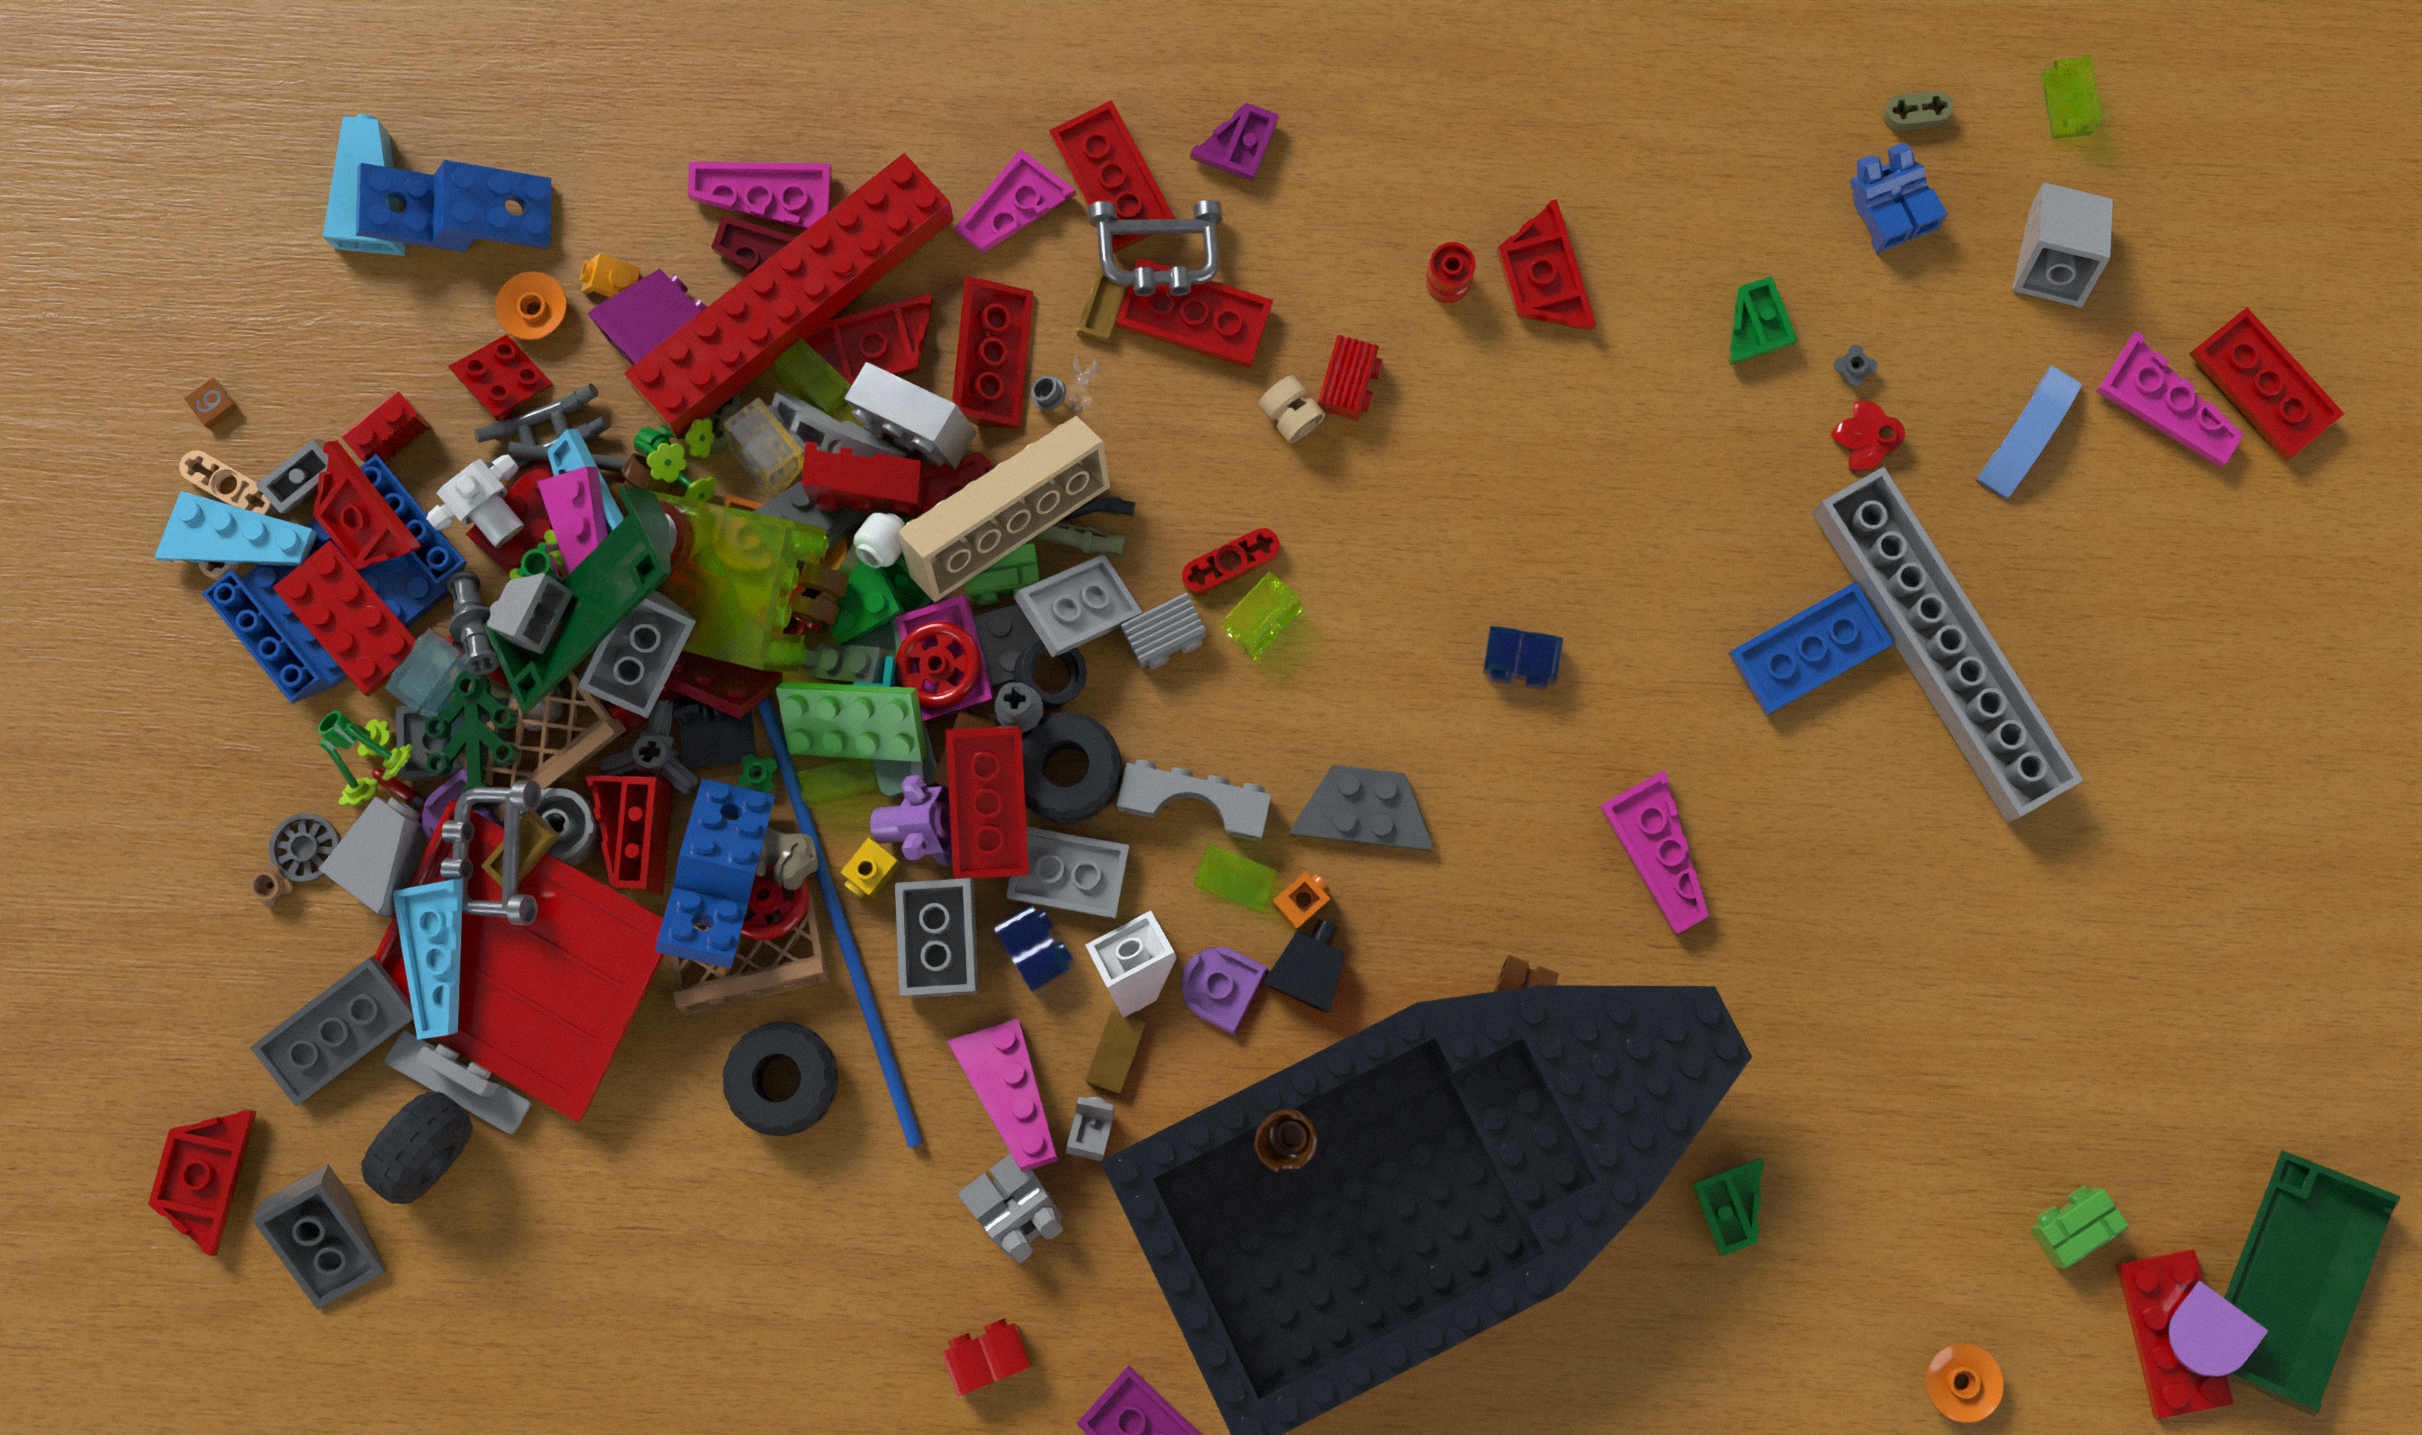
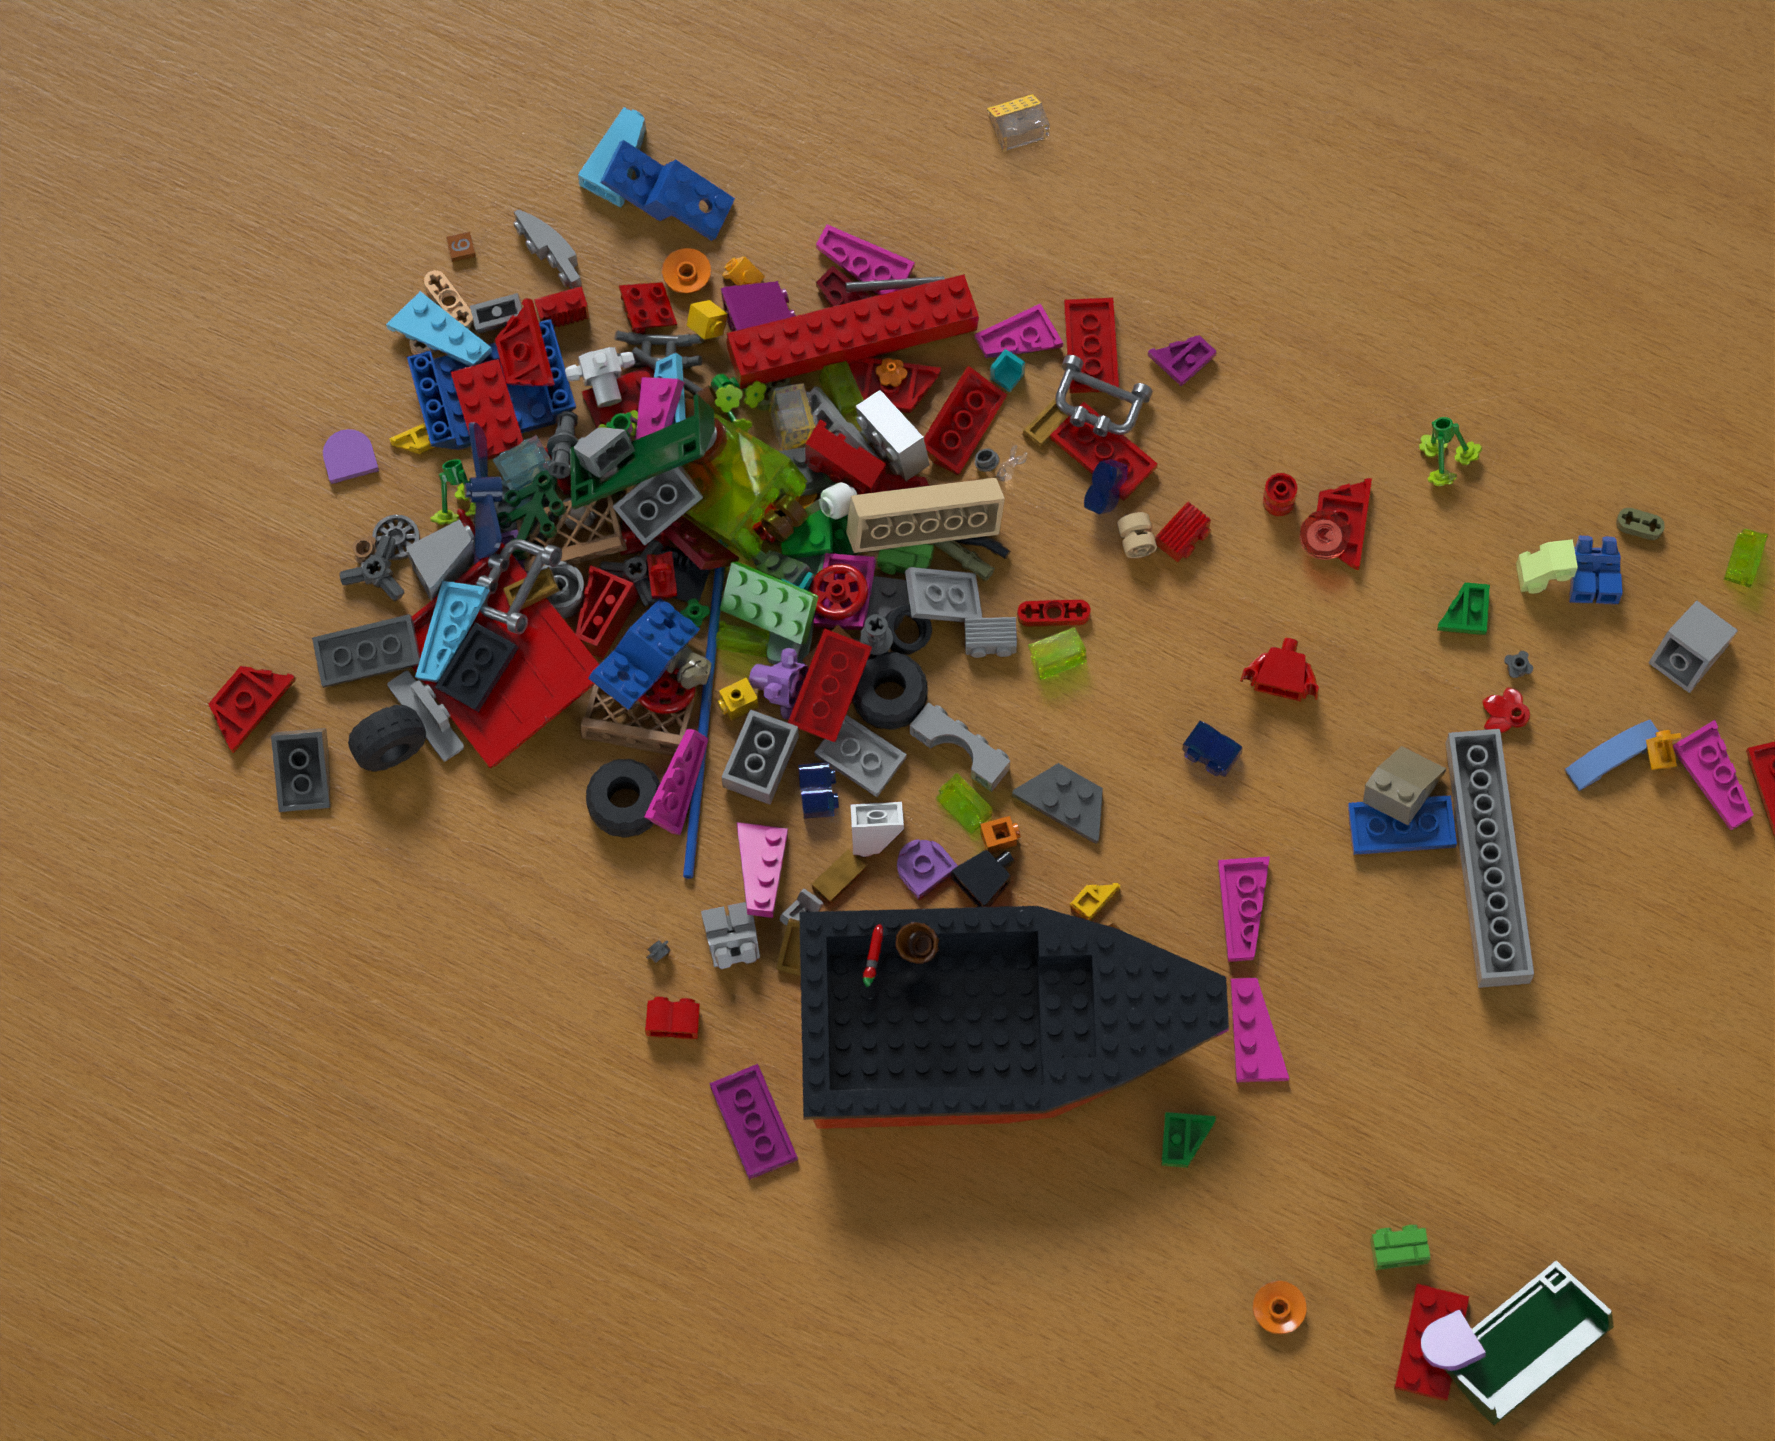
camera: 25 degrees right, 10 degrees down
none -> medium lavender tile [323,429,379,484]
none -> dark grey bush [340,535,405,601]
none -> yellow tile [389,423,434,454]
none -> black plate [435,623,519,713]
none -> dark blue piece [464,422,502,558]
none -> light grey slope [513,210,581,289]
none -> dark pink wing [644,729,709,835]
none -> dark grey plate [646,940,671,963]
none -> red hips [647,552,677,599]
none -> yellow brick [686,300,728,339]
none -> pearl gold tile [776,918,801,976]
none -> dark grey bar [846,276,944,292]
none -> red piece [863,924,883,987]
none -> orange plant [876,358,907,387]
none -> teal panel [990,349,1025,392]
none -> yellow tile [1070,883,1121,921]
none -> clear blue brick [1084,459,1128,514]
none -> dark pink wing [1230,978,1289,1082]
none -> red torso [1240,638,1319,702]
none -> clear red tile [1299,510,1350,560]
none -> dark tan slope [1363,746,1446,825]
none -> plant [1419,417,1482,486]
none -> yellowish green brick [1516,539,1578,594]
none -> light orange bracket [1646,730,1682,770]

